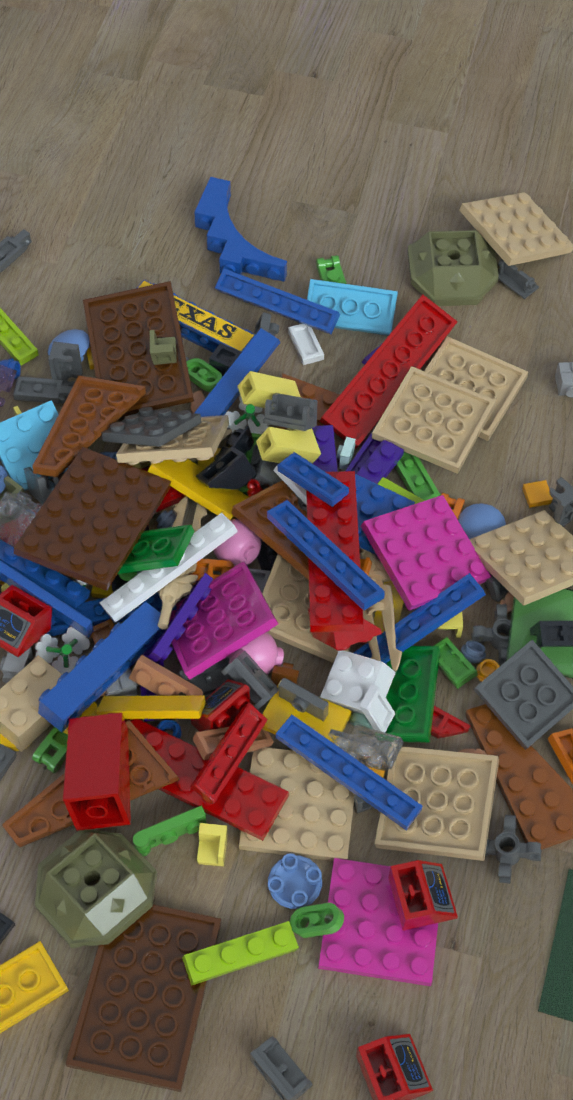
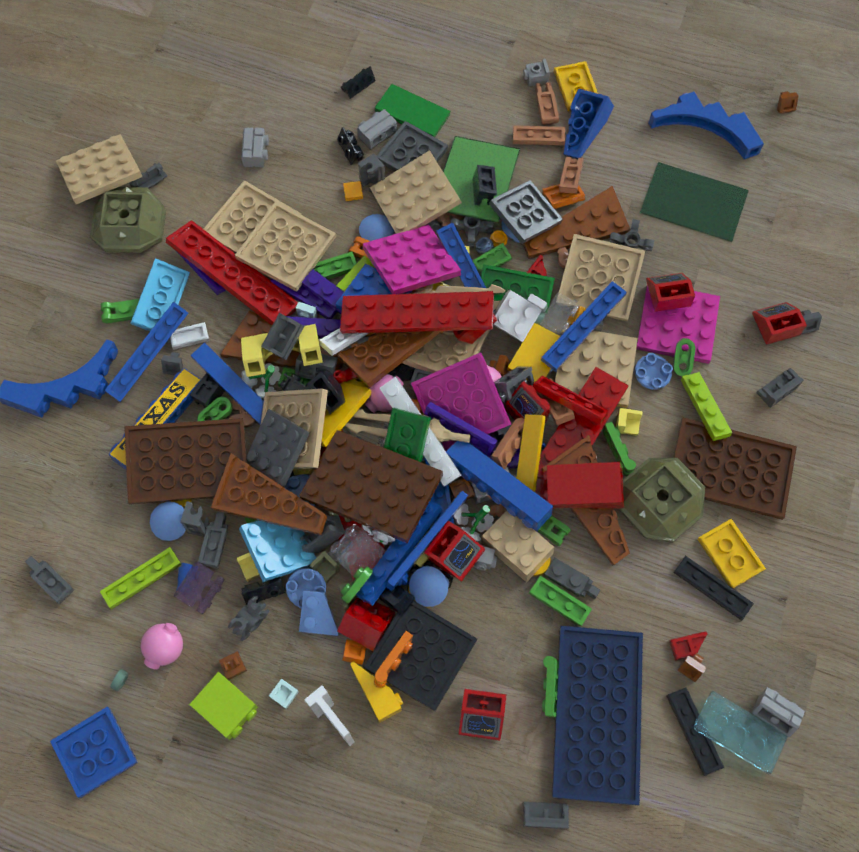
camera: 85 degrees left, 10 degrees up
olive panel [150,330,177,365] -> none
blue plate [267,500,385,611] -> none
blue tile [277,452,349,507] -> none
dark grey plate [278,678,329,722] -> none

